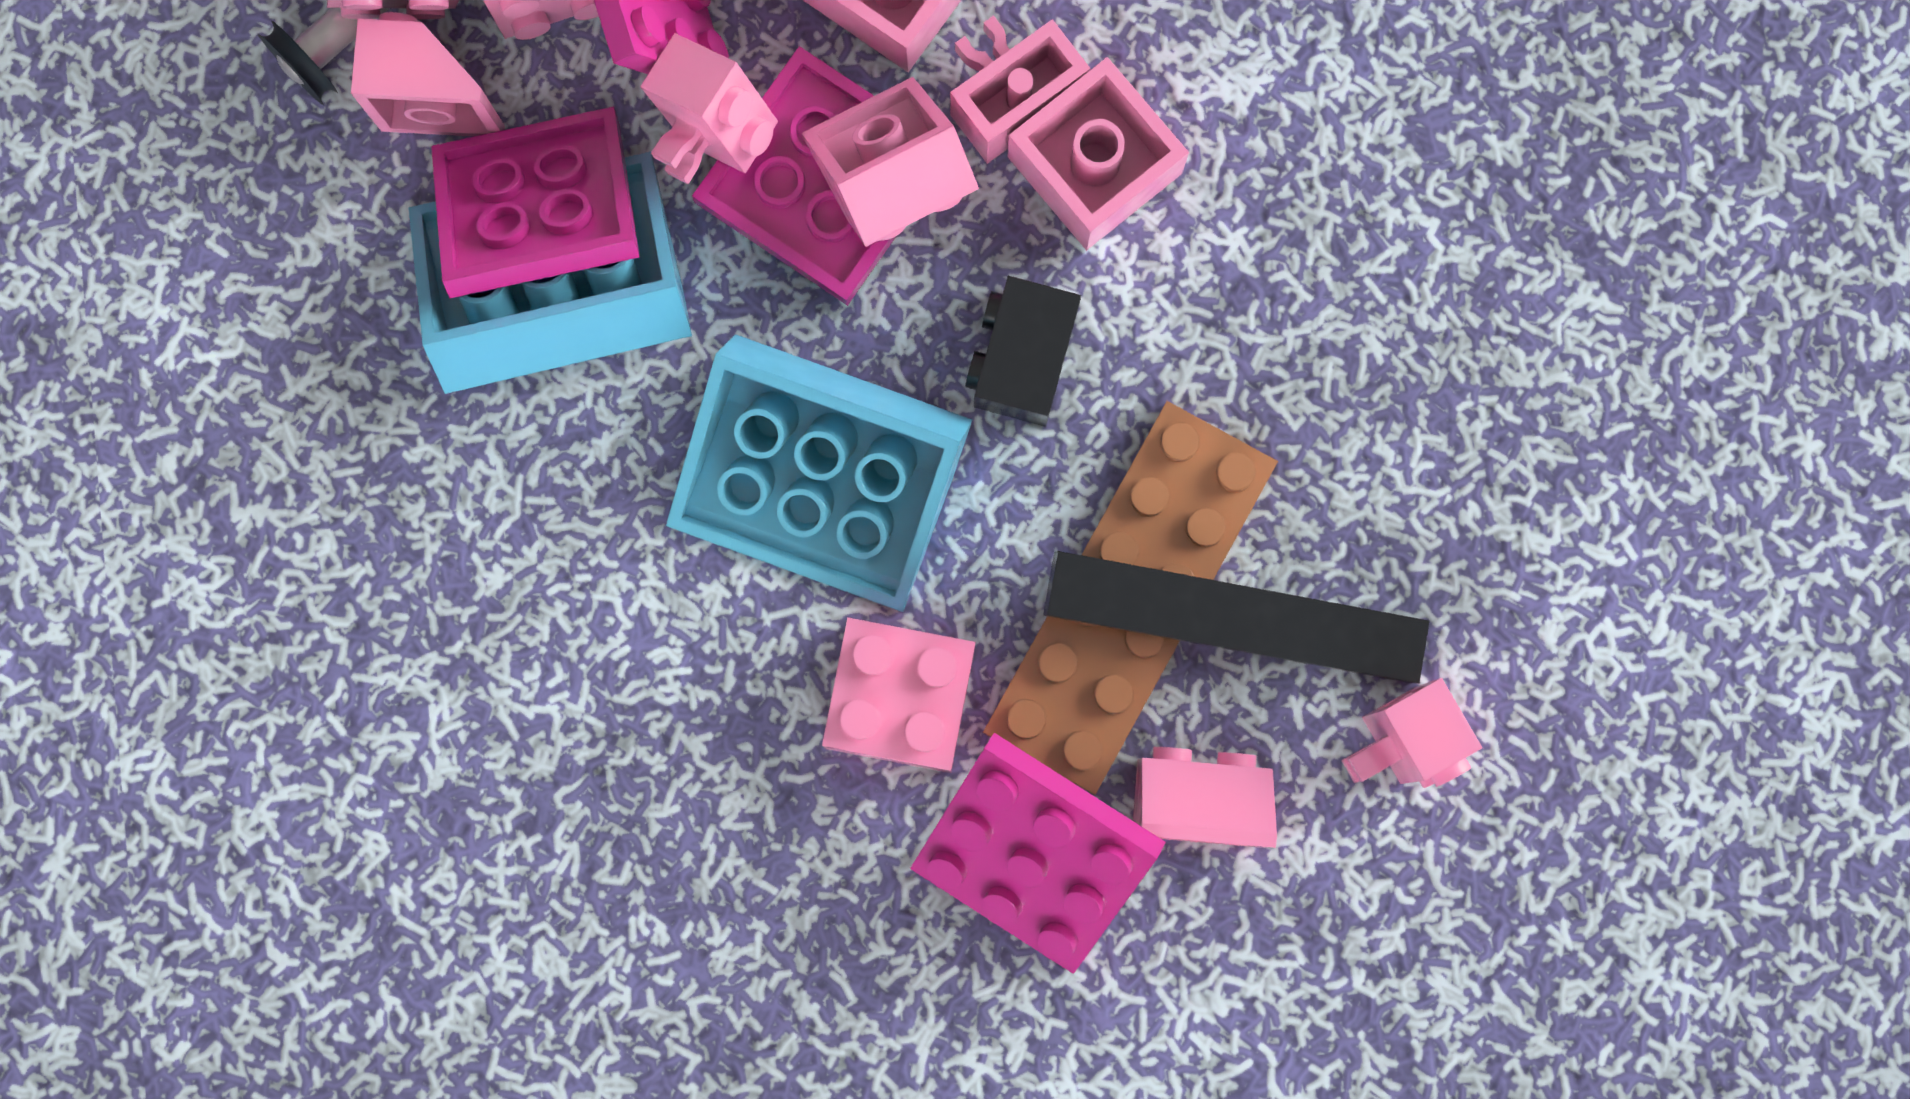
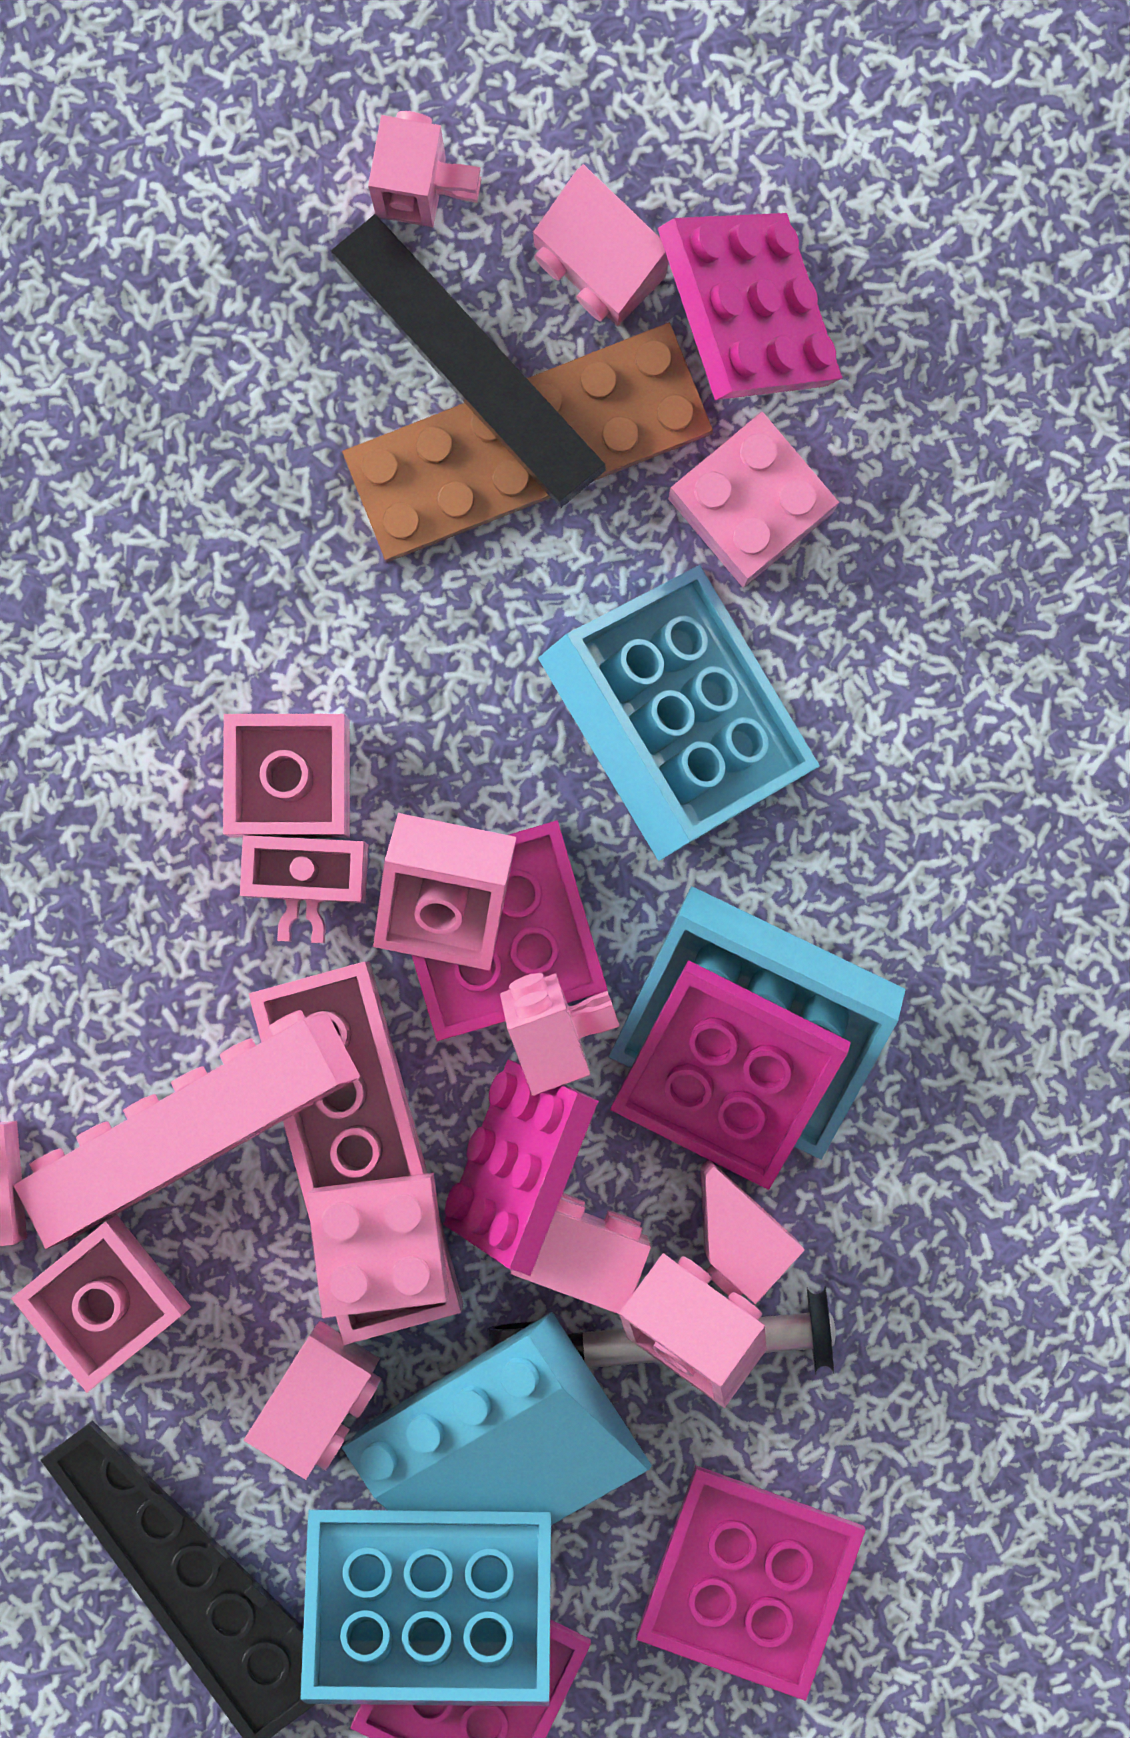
camera: 140 degrees left, 5 degrees up
black brick [965,275,1082,427] -> none

